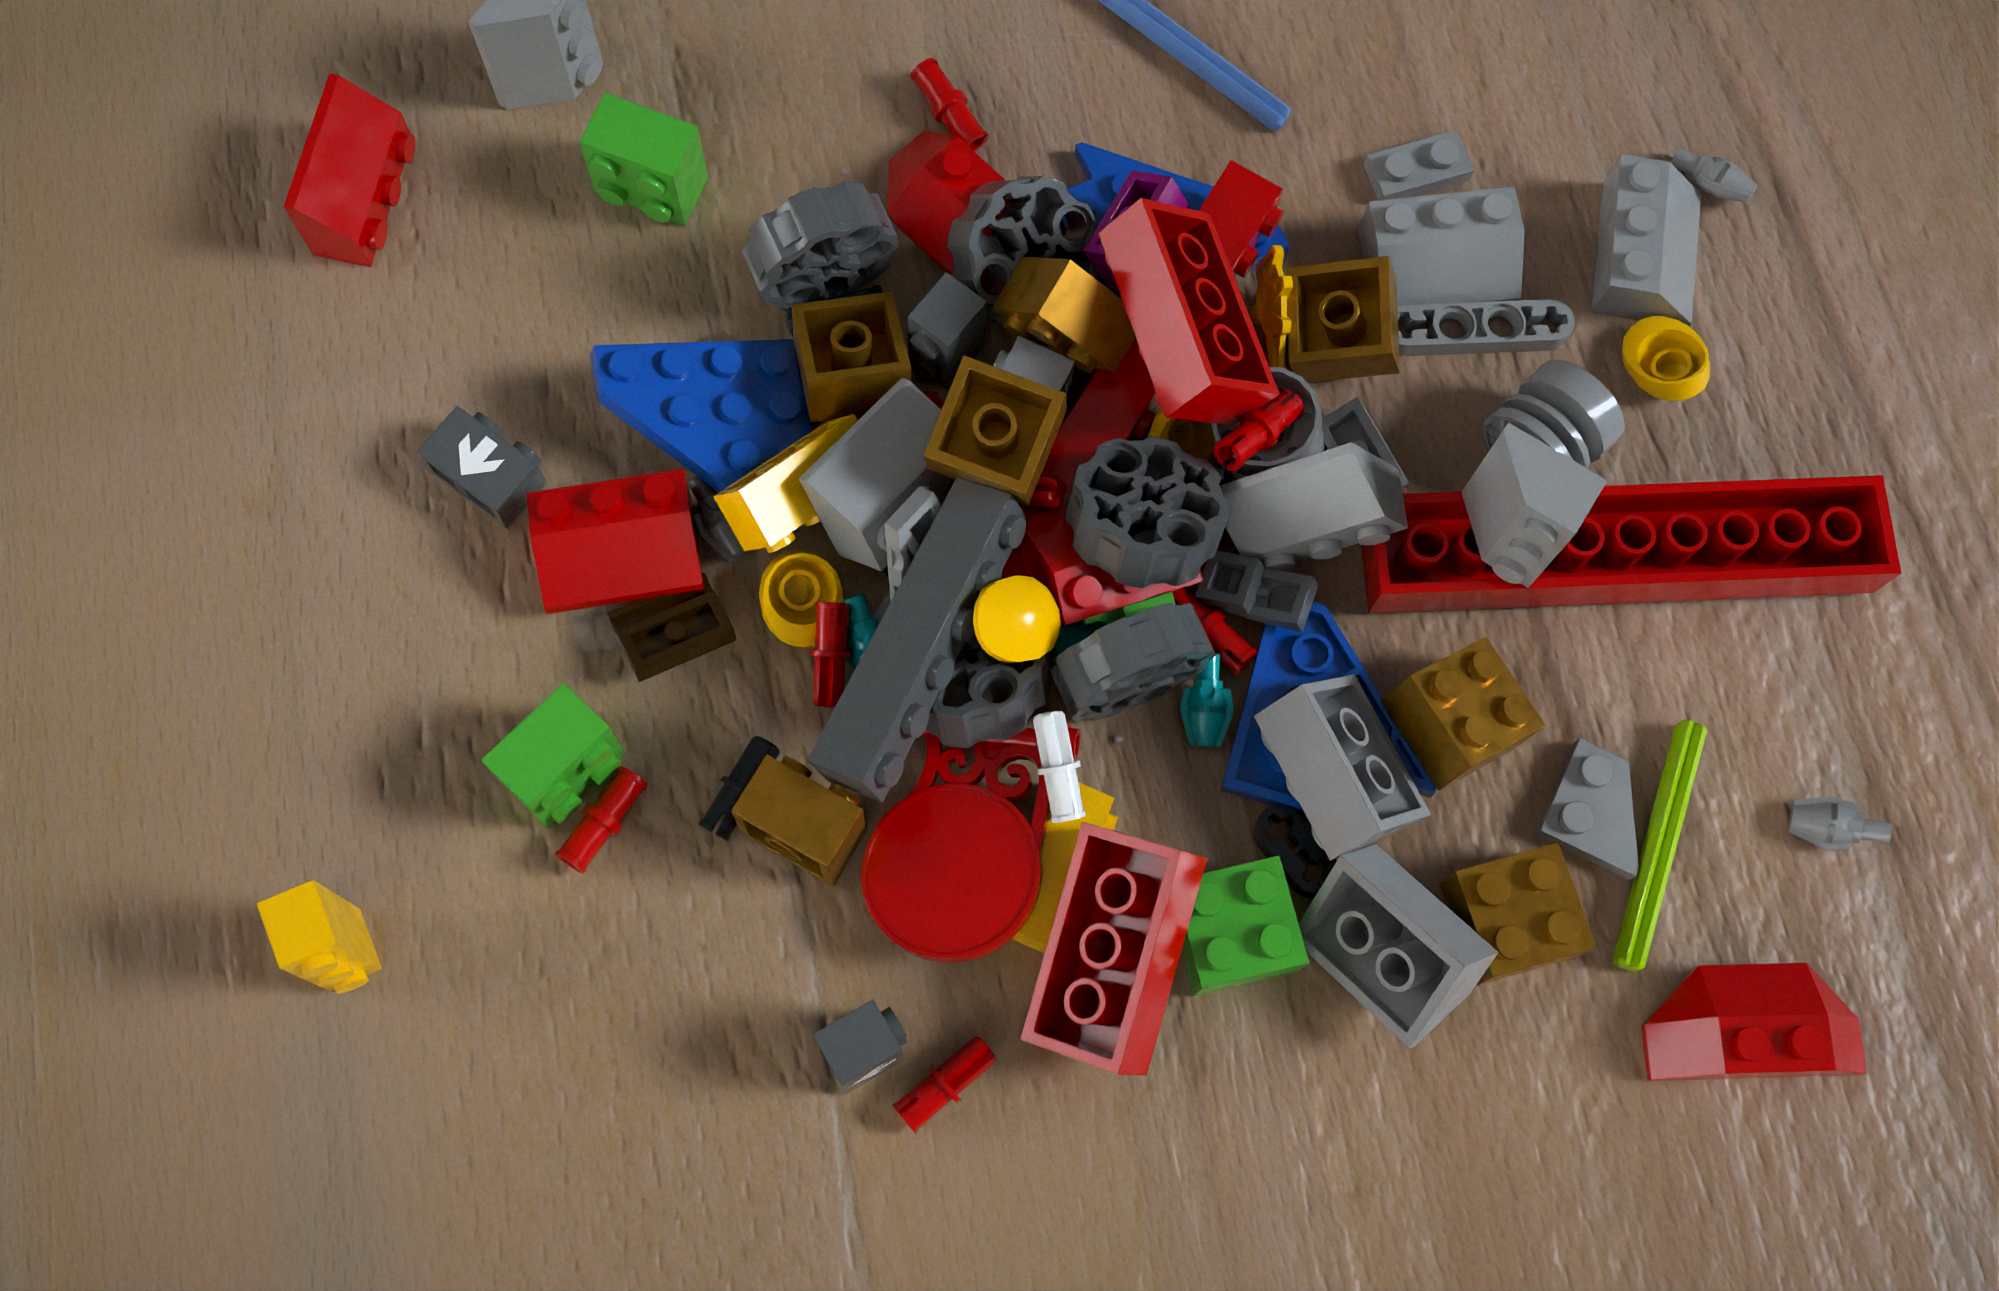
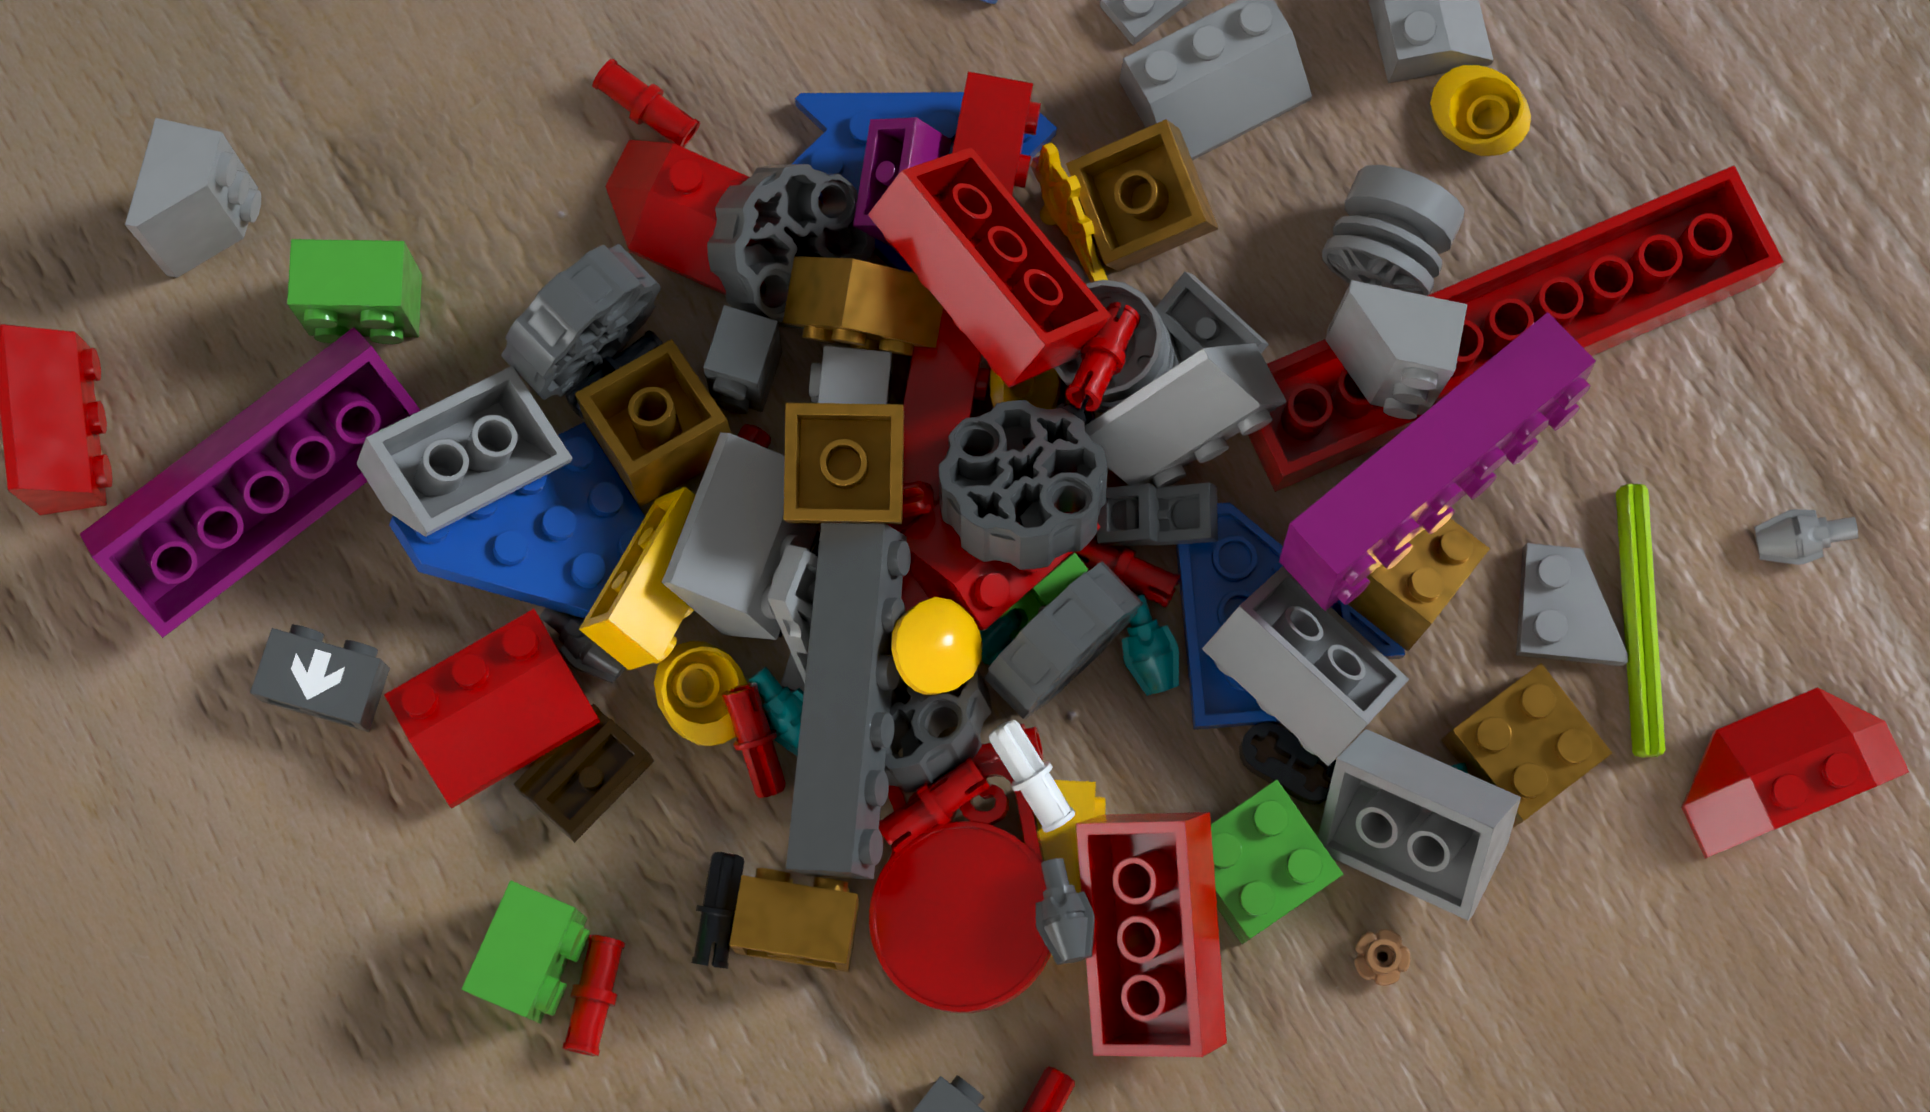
camera: 20 degrees left, 5 degrees up
light grey beam [1397,299,1575,356] -> none
none -> magenta brick [80,327,421,638]
none -> light grey slope [357,366,573,537]
none -> red pin [879,757,991,853]
none -> dark grey piece [1036,858,1095,965]
none -> magenta brick [1279,312,1596,611]
none -> medium nougat plate [1354,929,1411,986]

